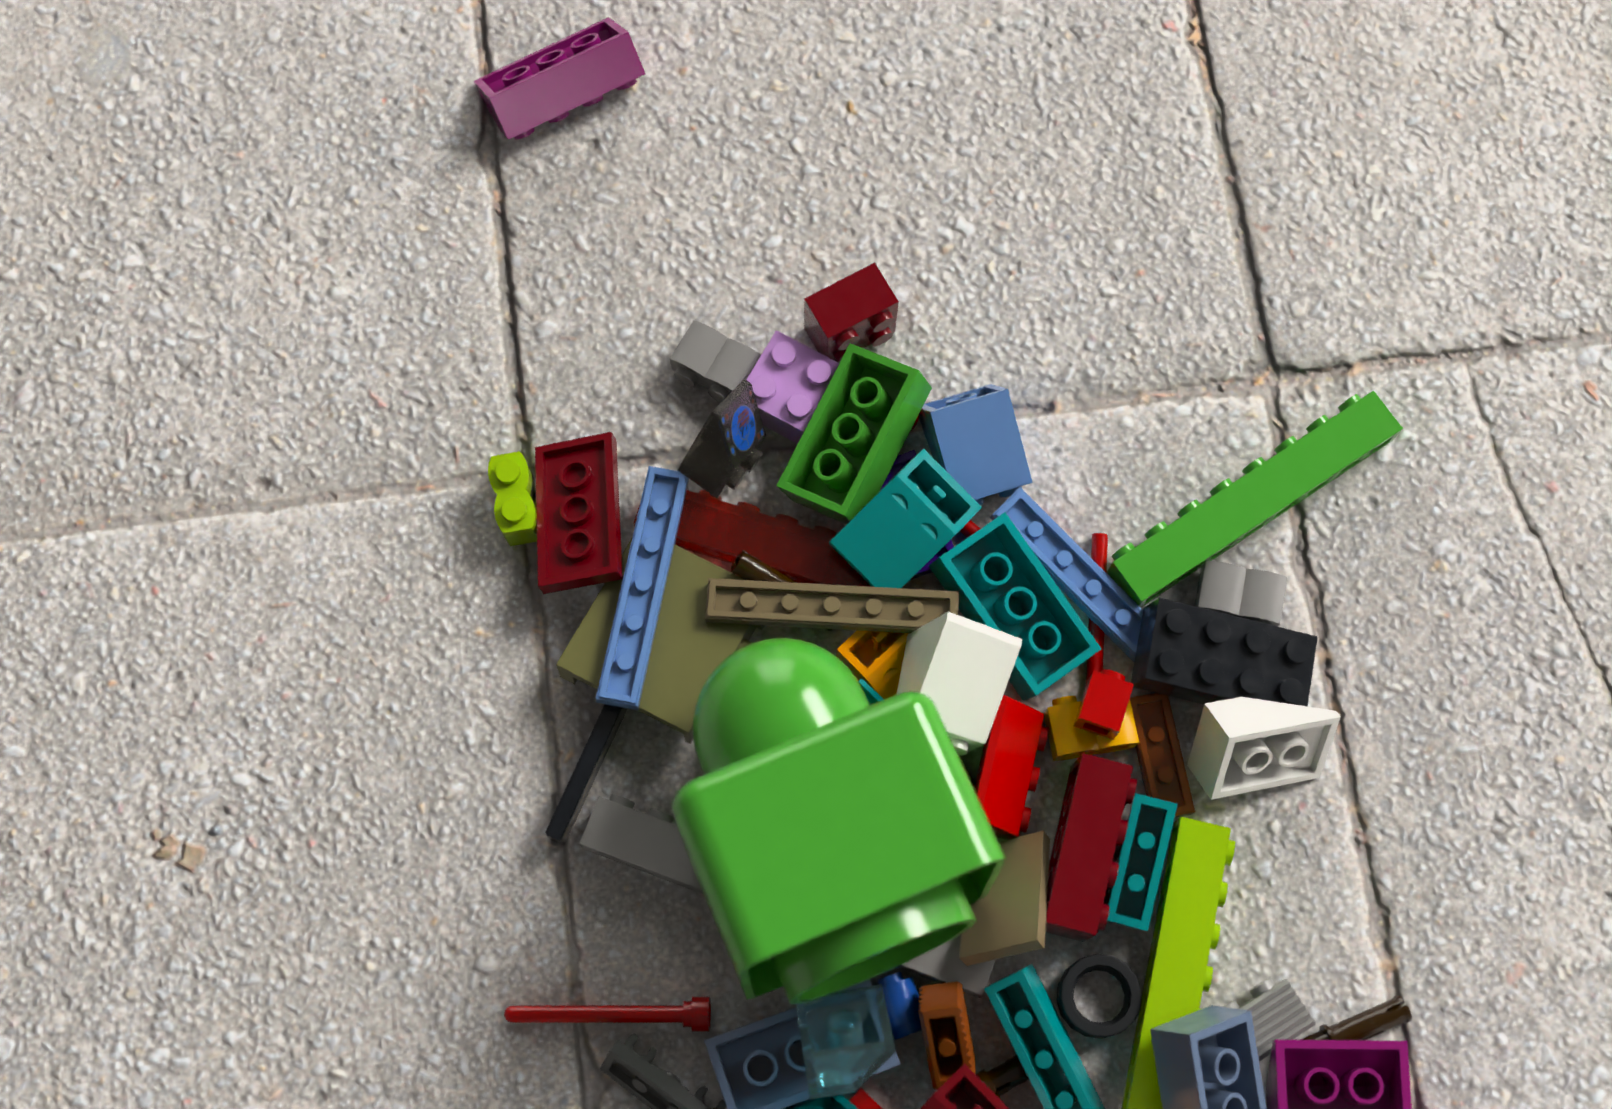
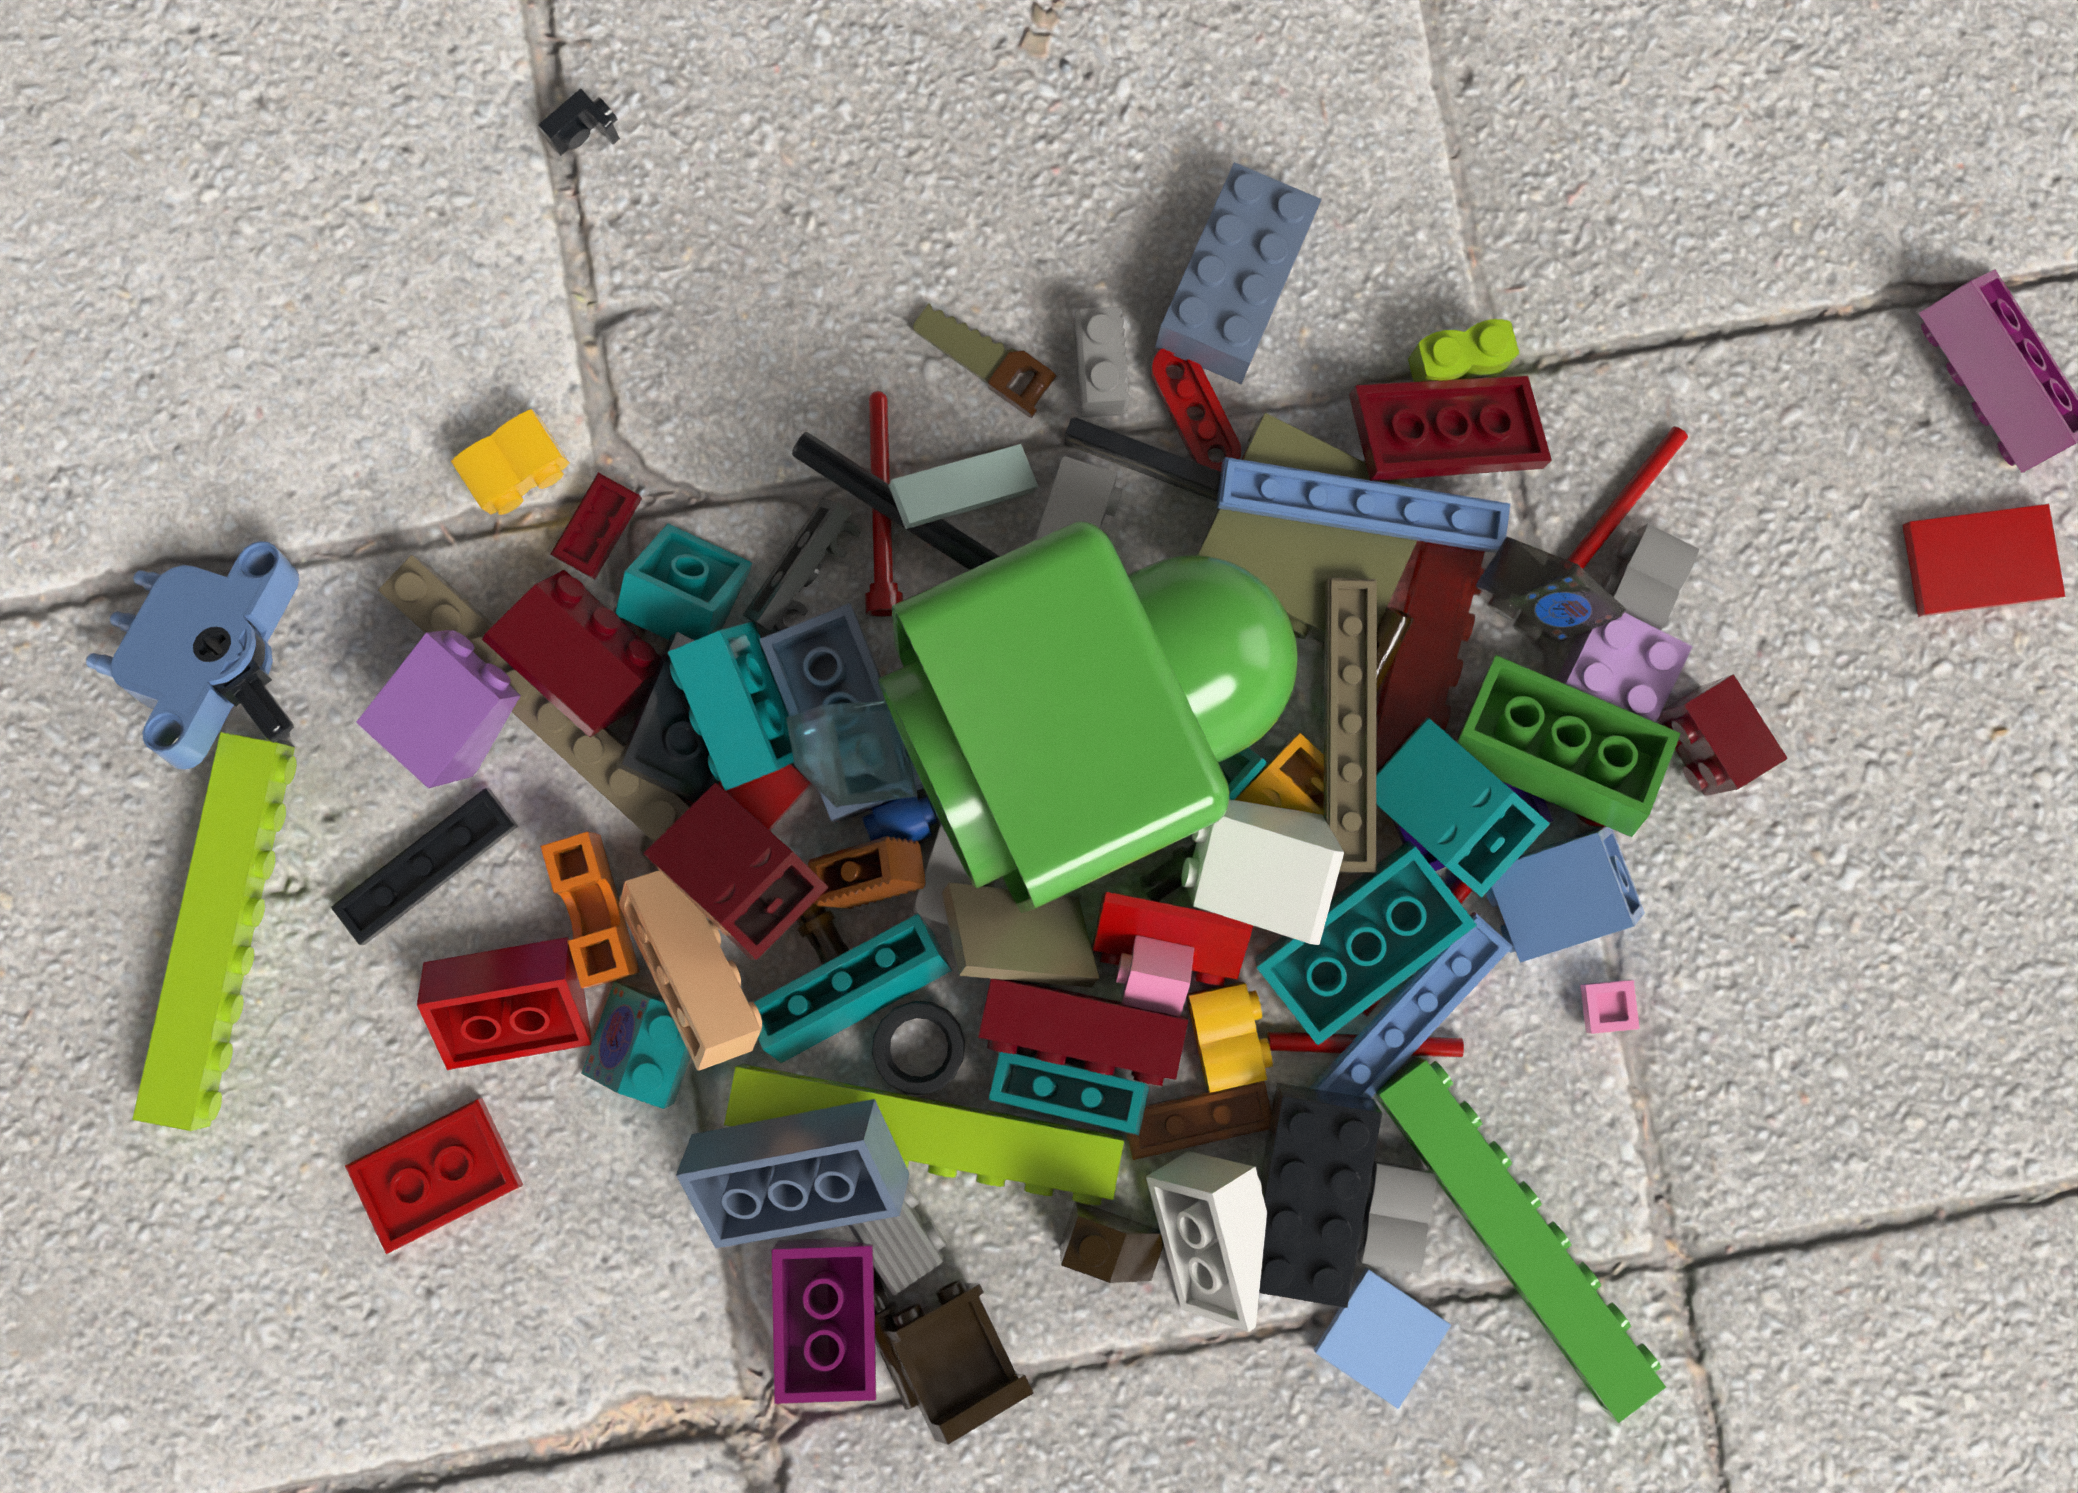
camera: 85 degrees right, 10 degrees up
red brick [1073,669,1134,740] -> none
none -> black axle [792,432,1000,570]
none -> dark brown panel [883,1279,1034,1445]
none -> light aqua tile [888,444,1038,529]
none -> piece [913,303,1057,418]
none -> dark brown slope [1059,1201,1164,1283]
none -> light grey brick [1074,306,1130,417]
none -> bright pink brick [1116,935,1194,1017]
none -> red plate [1151,348,1242,472]
none -> sand blue brick [1155,162,1322,385]
none -> light blue tile [1313,1267,1451,1409]
none -> red bar [1557,426,1688,582]
none -> bright pink plate [1580,980,1640,1034]
none -> red tile [1902,504,2066,617]

